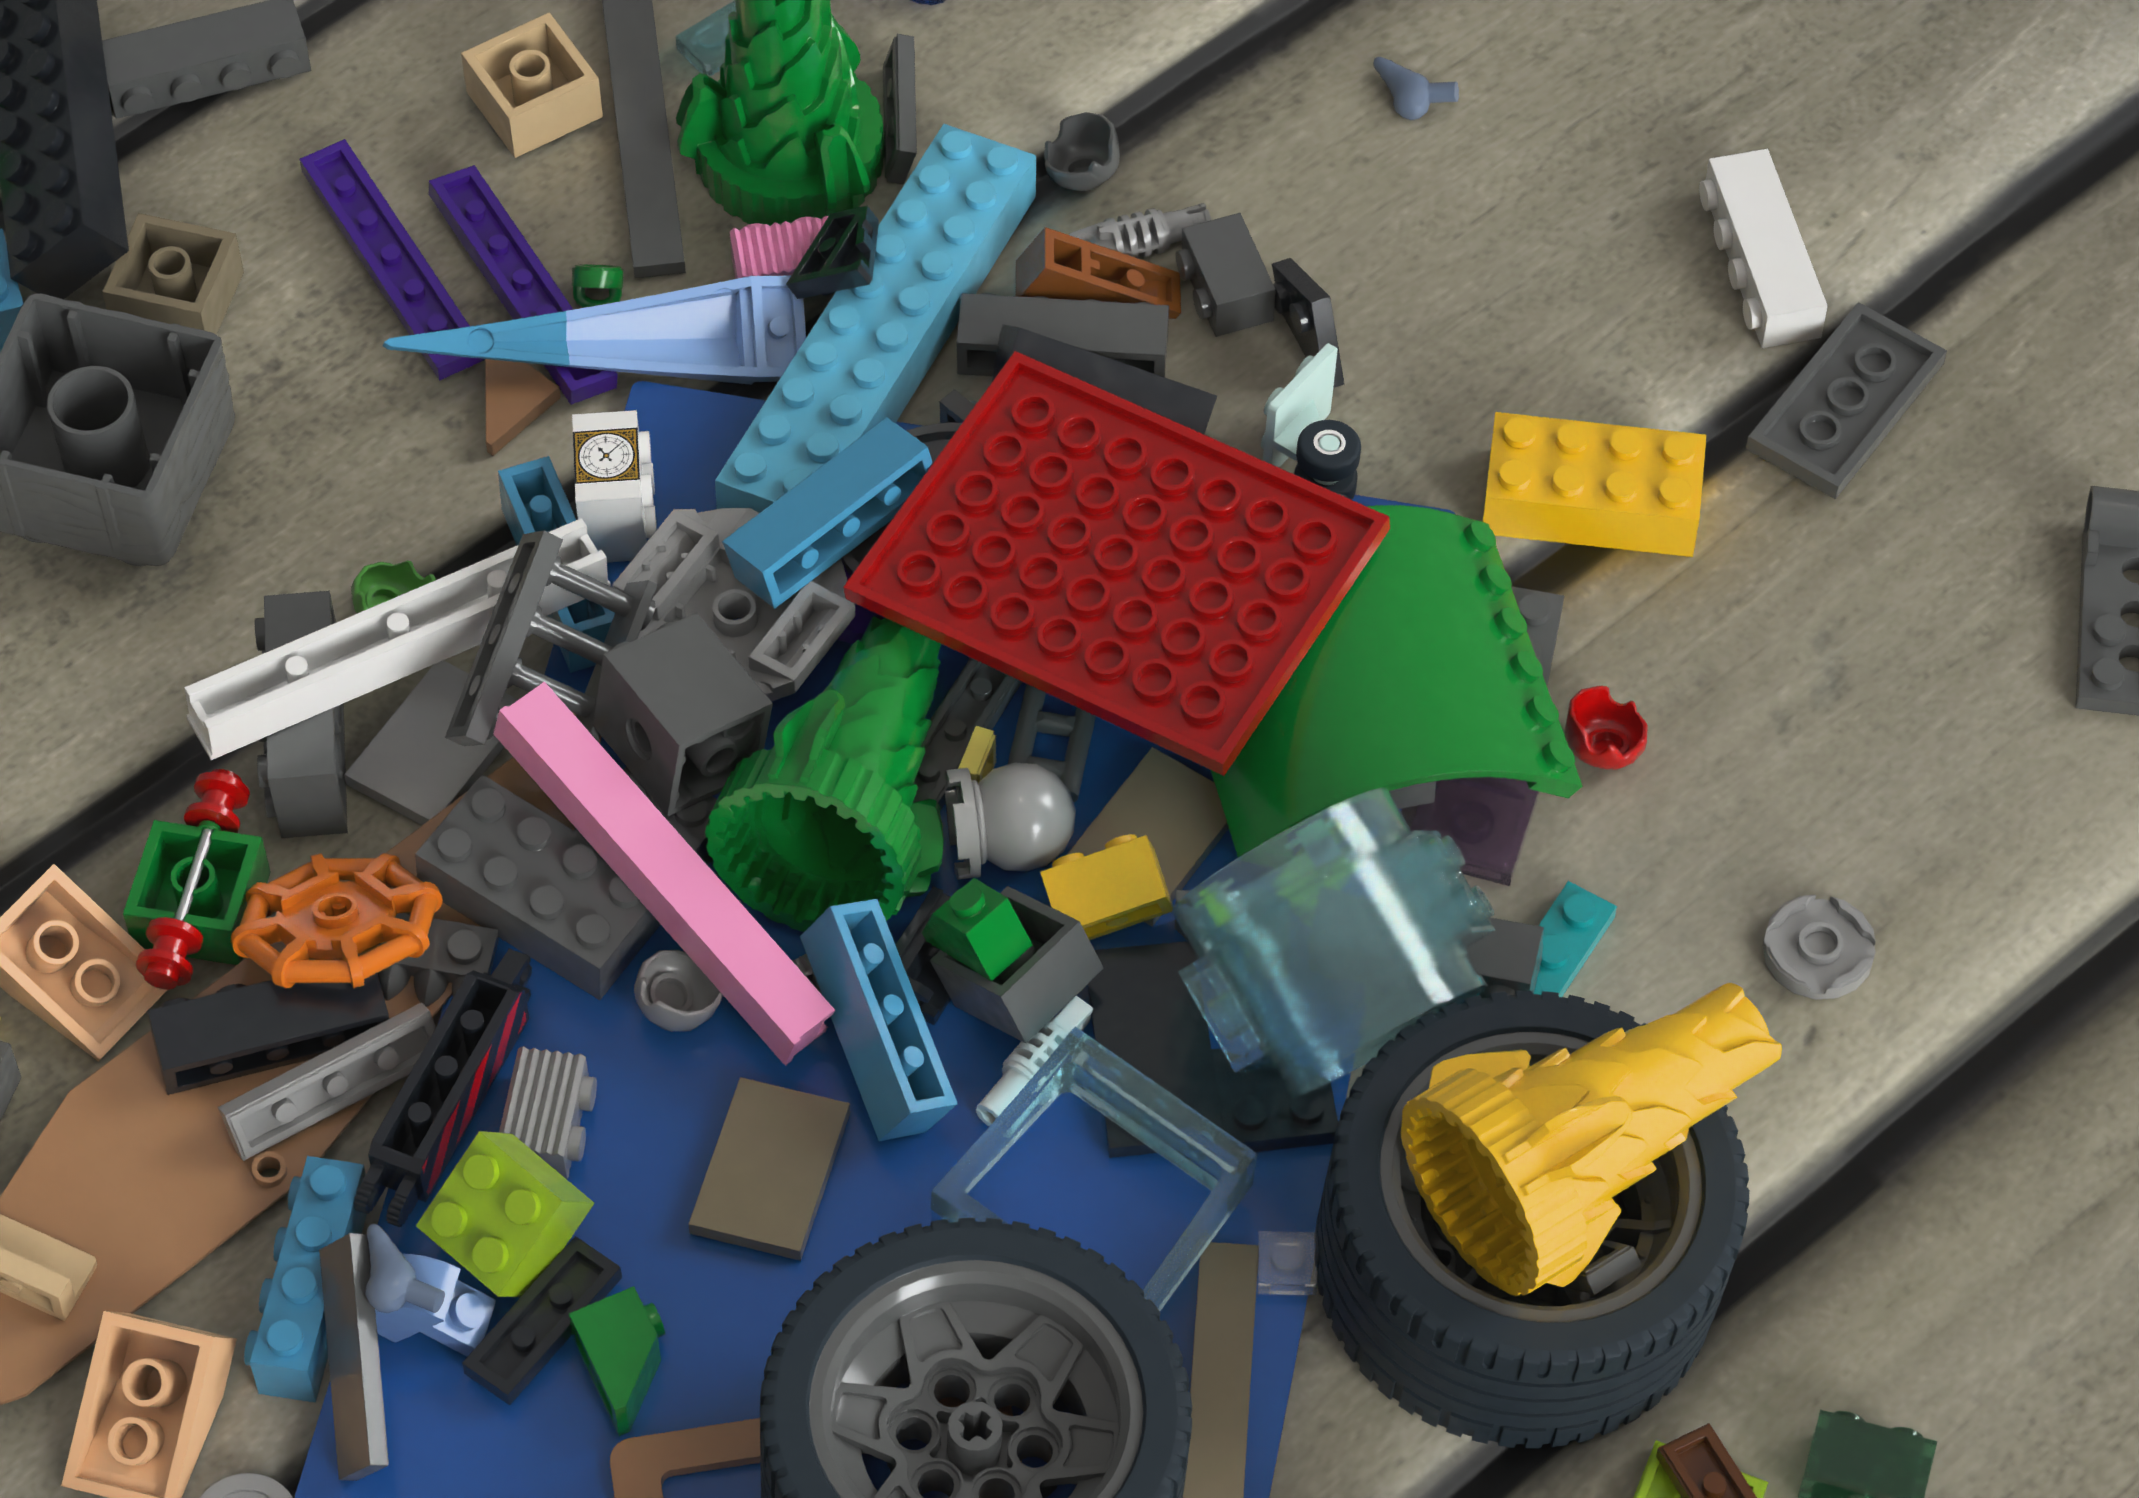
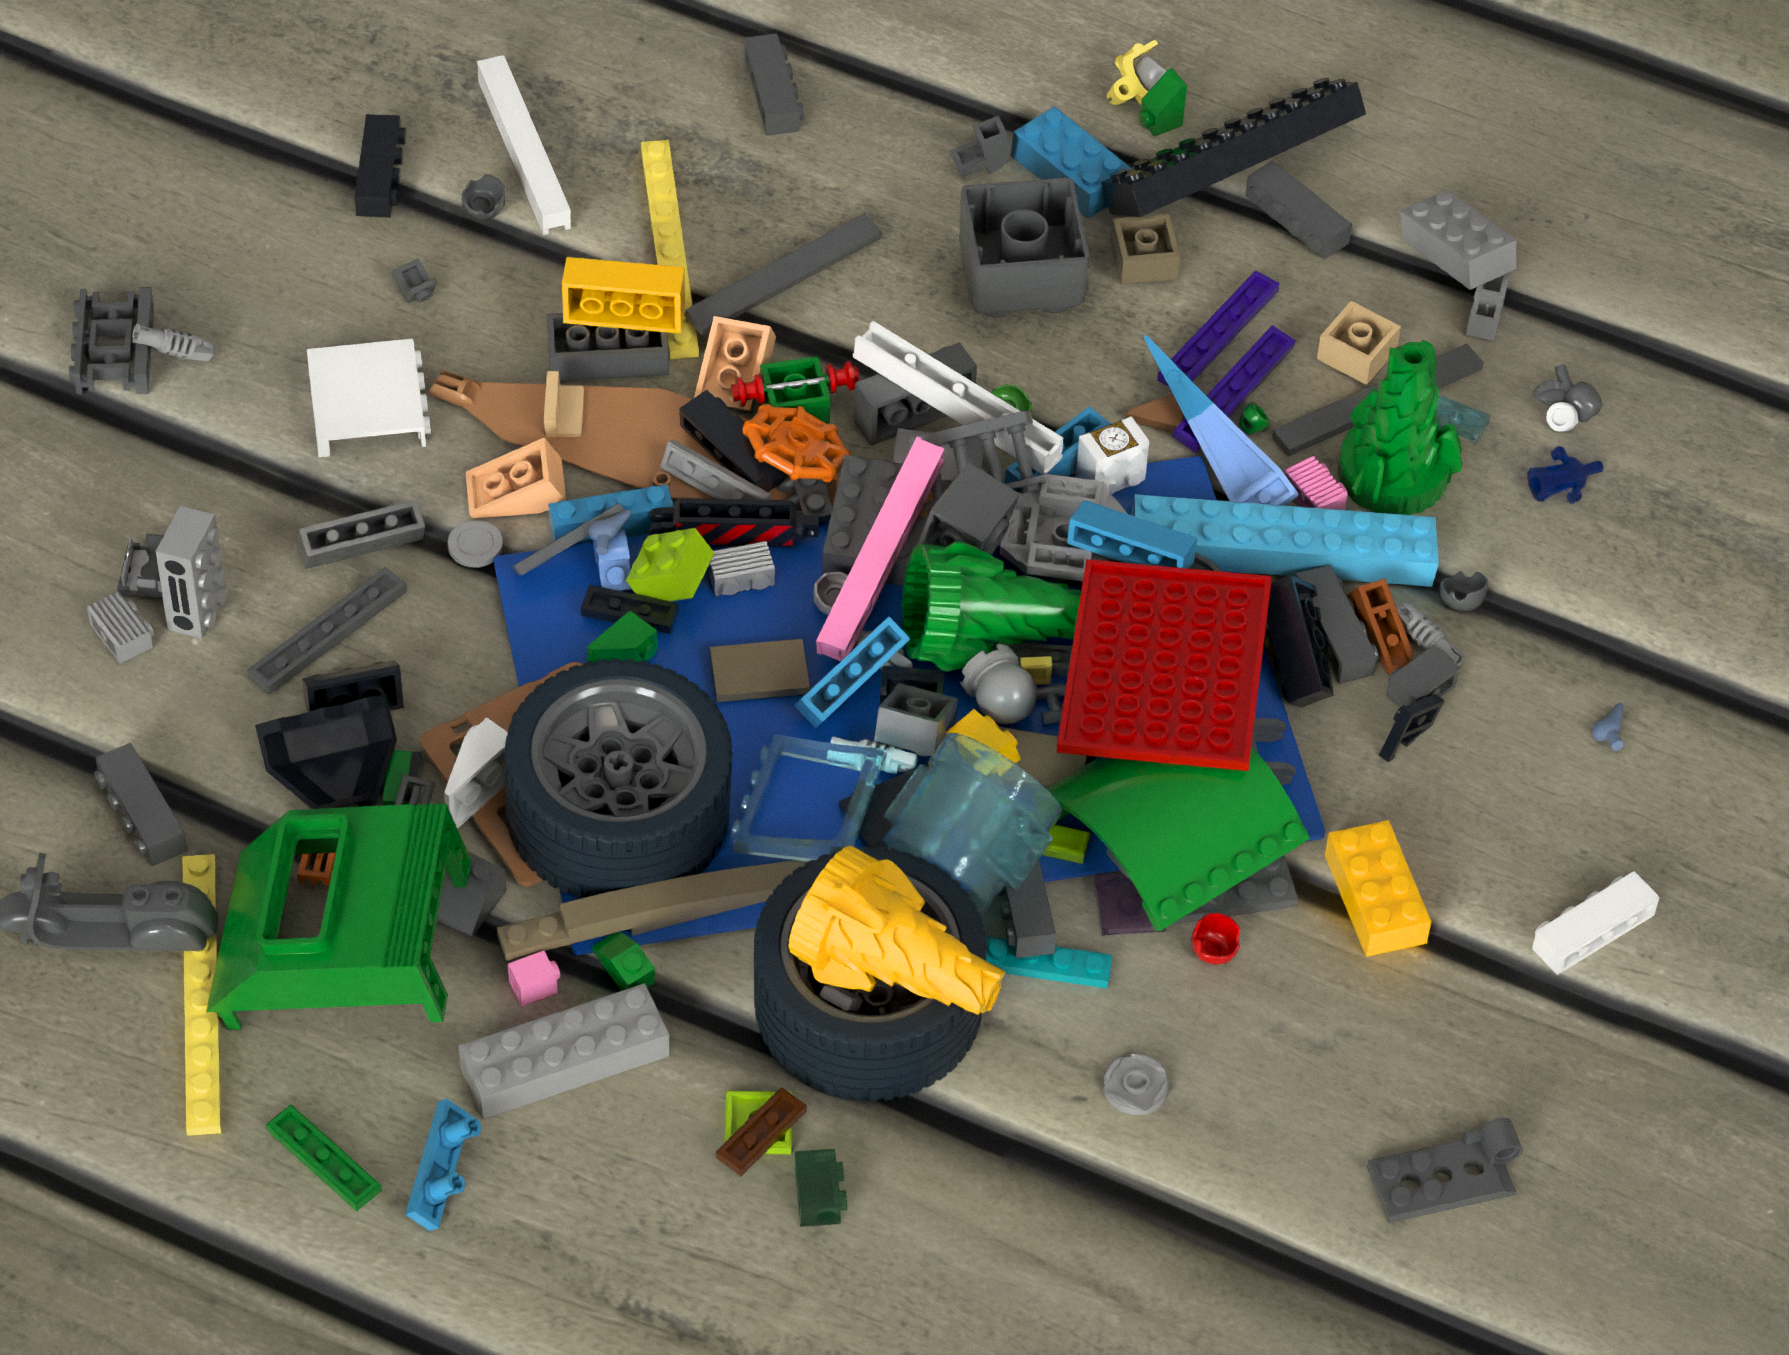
camera: 65 degrees right, 5 degrees down
black wing [786,205,879,299] -> none
dark grey tile [883,34,917,185] -> none
green slope [922,878,1033,982] -> none
plate [1261,343,1361,500] -> none
dark grey plate [1746,302,1947,499] -> none

